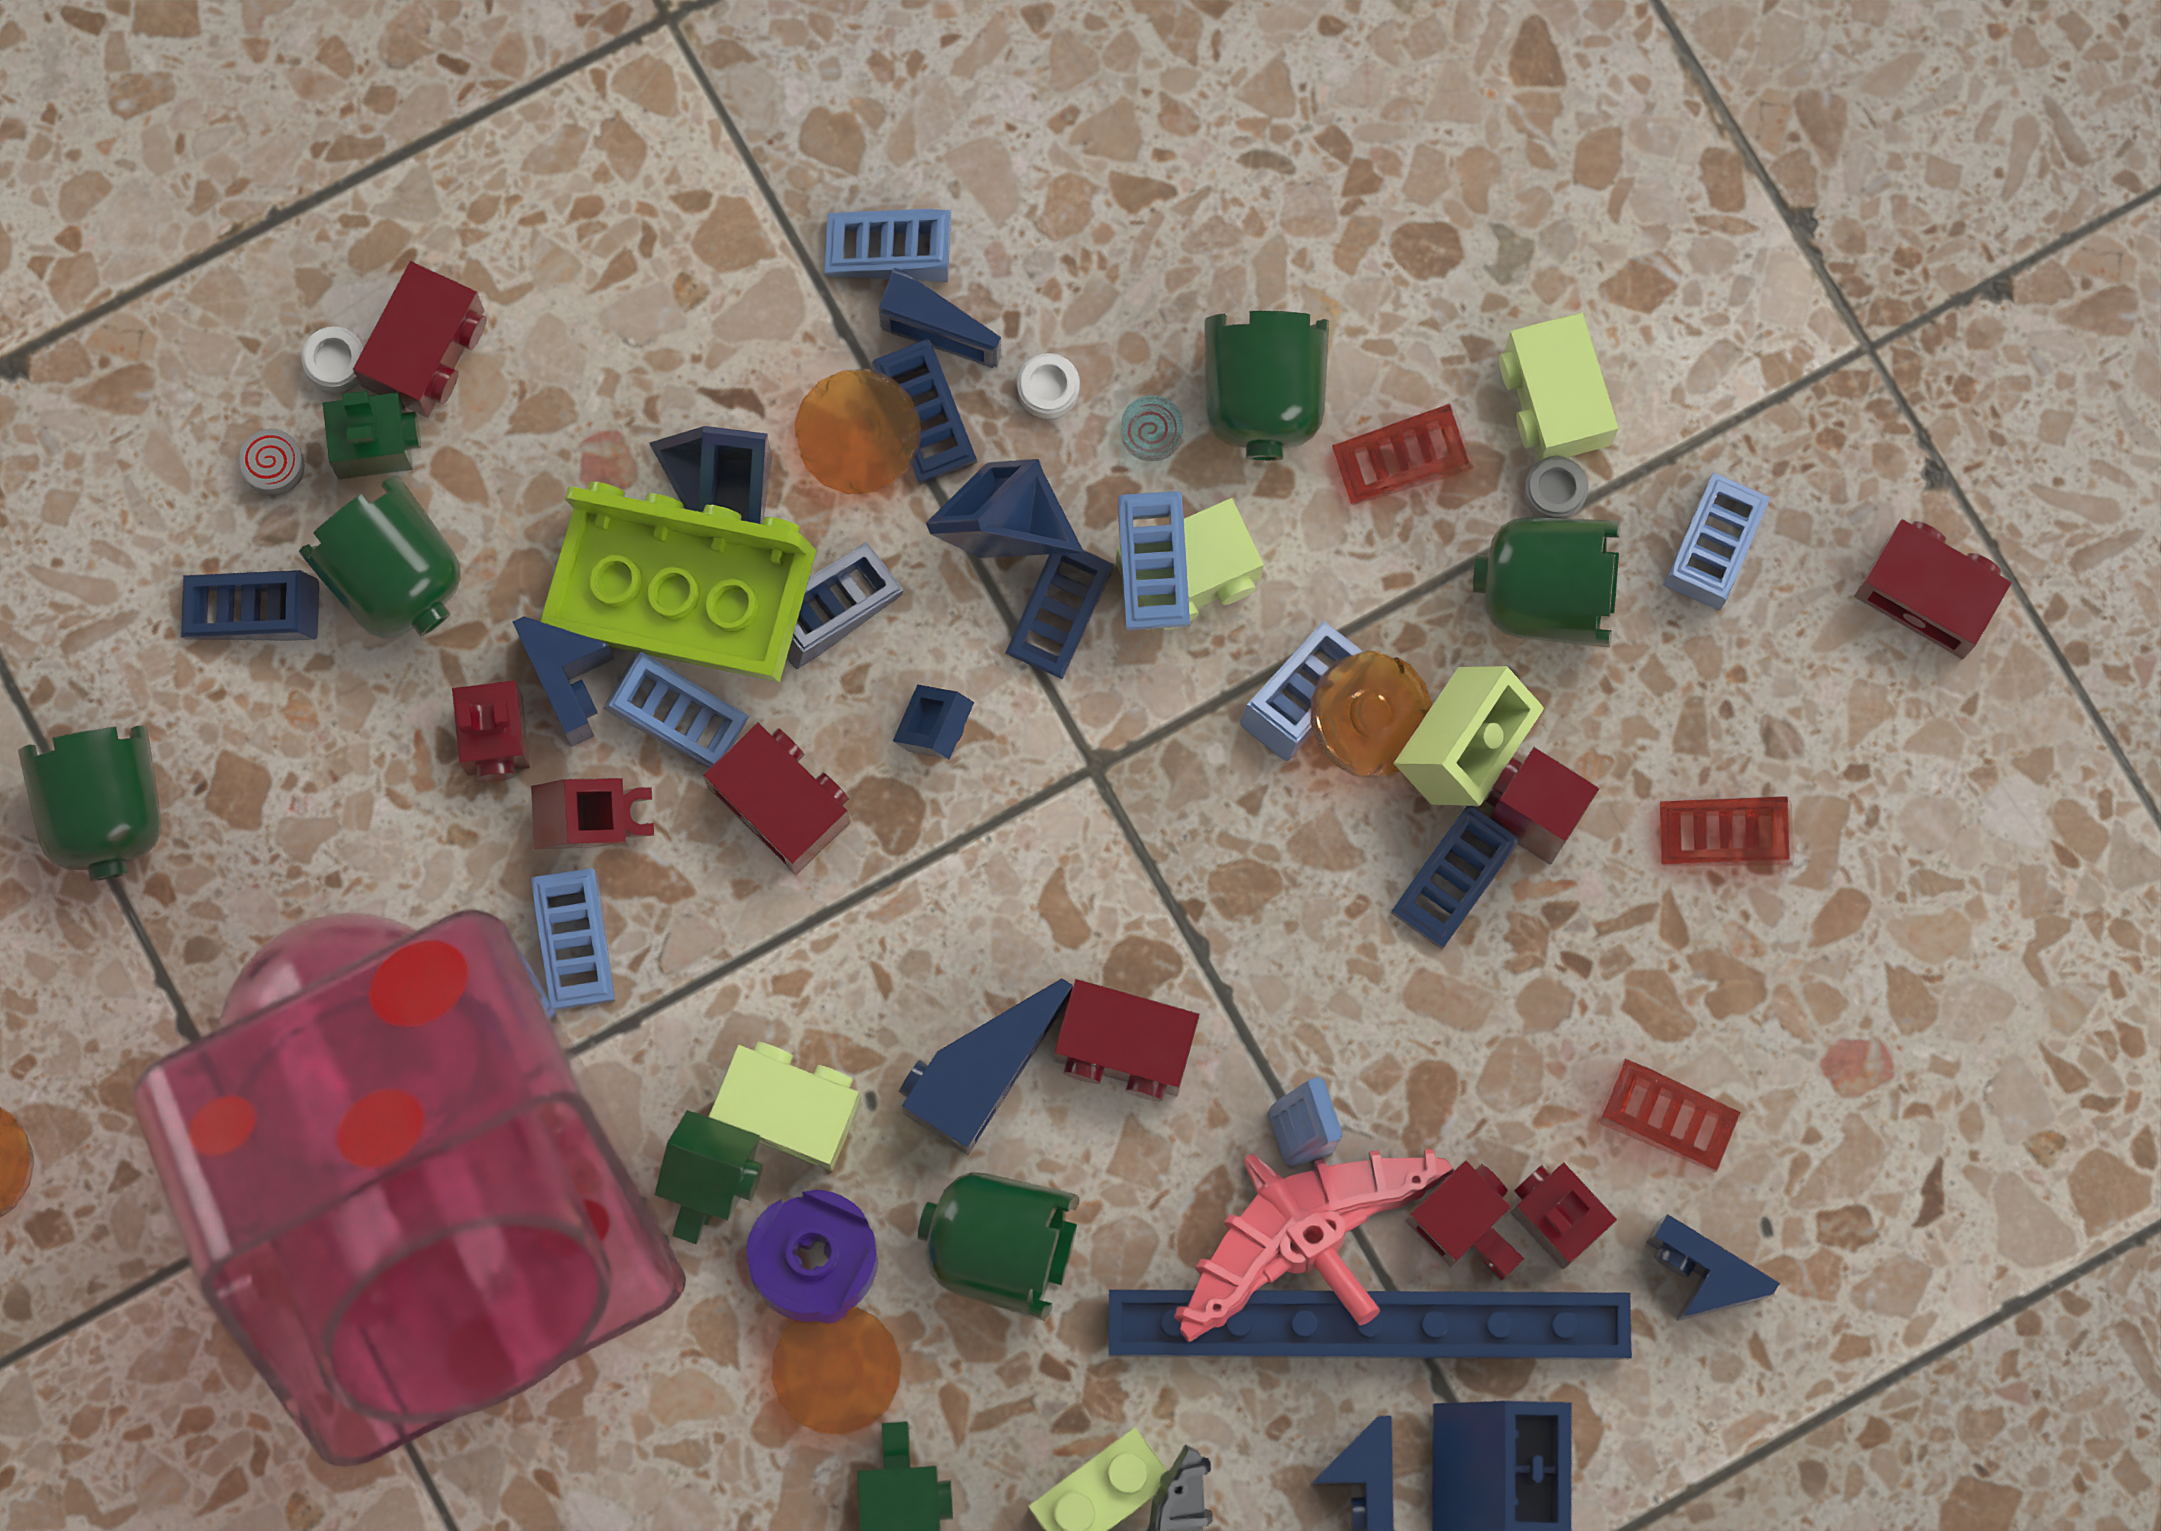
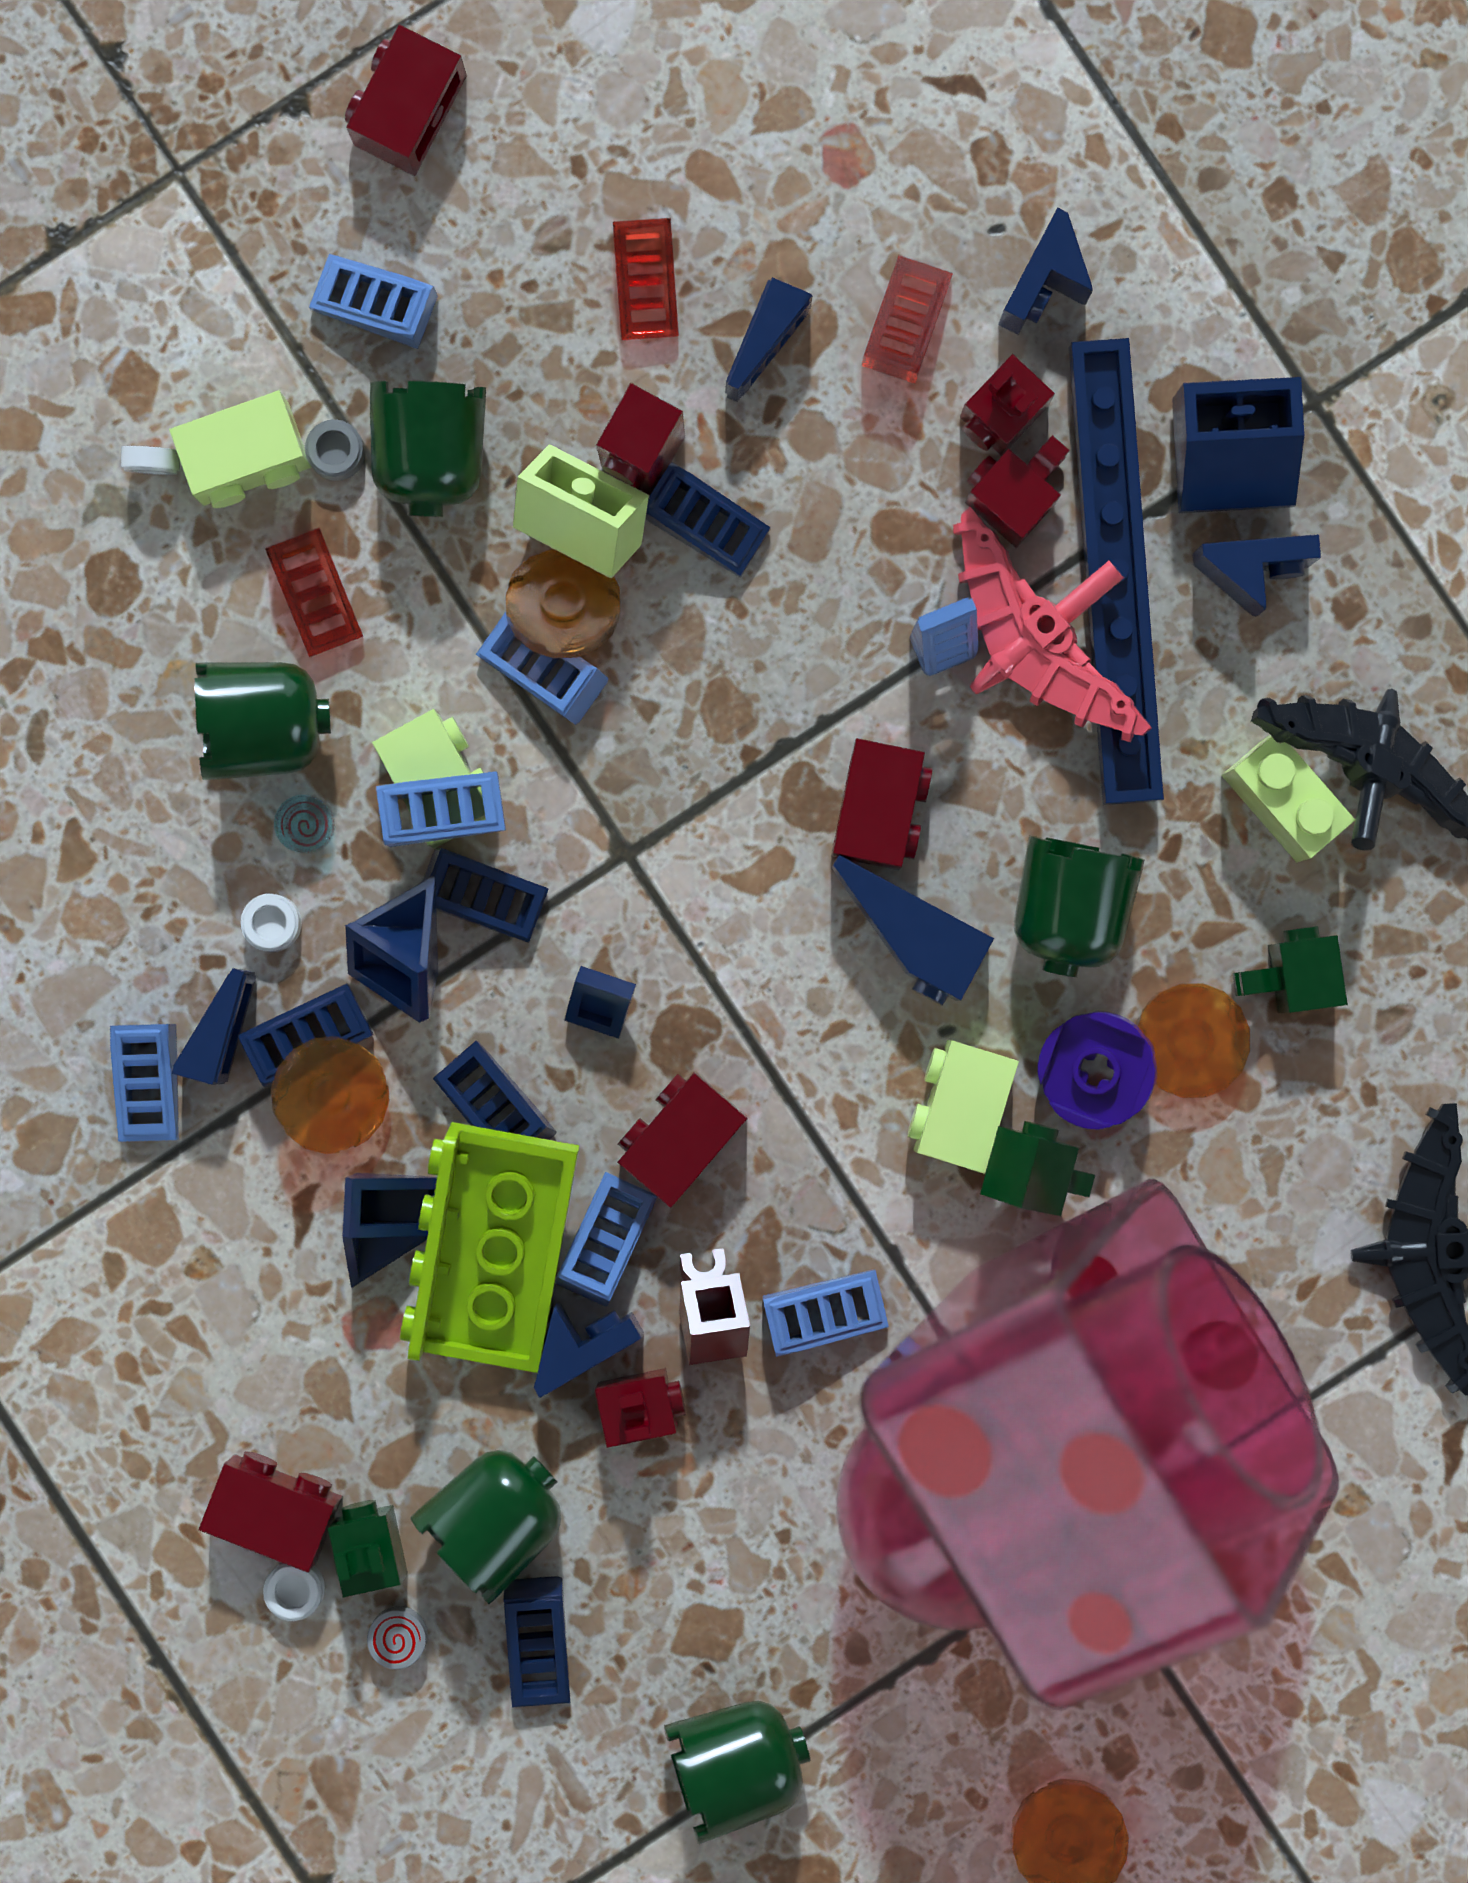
camera: 90 degrees left, 10 degrees up
none -> white tile [121,446,180,475]
none -> dark blue slope [725,277,813,402]

